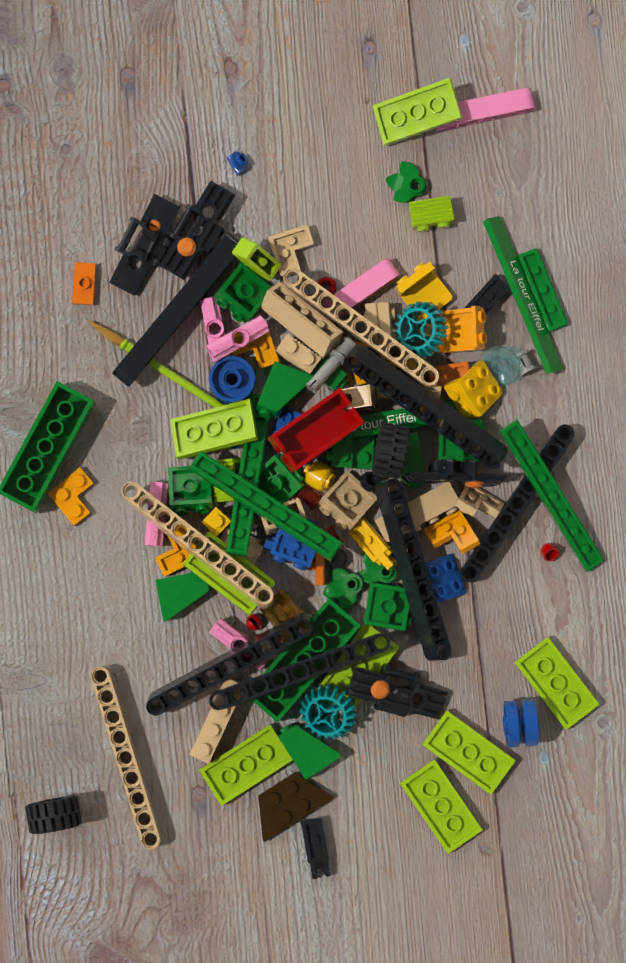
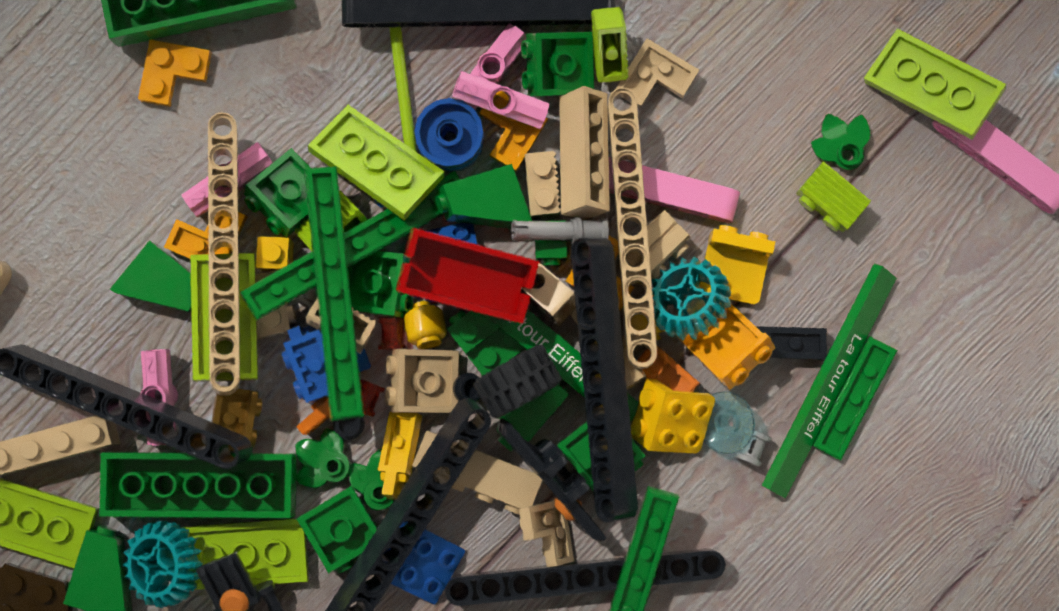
camera: 50 degrees right, 0 degrees up
black beam [209,633,390,710] -> none
red hinge [246,614,263,631] -> none
red plate [317,277,337,295] -> none
light orange plate [423,510,480,554] -> none

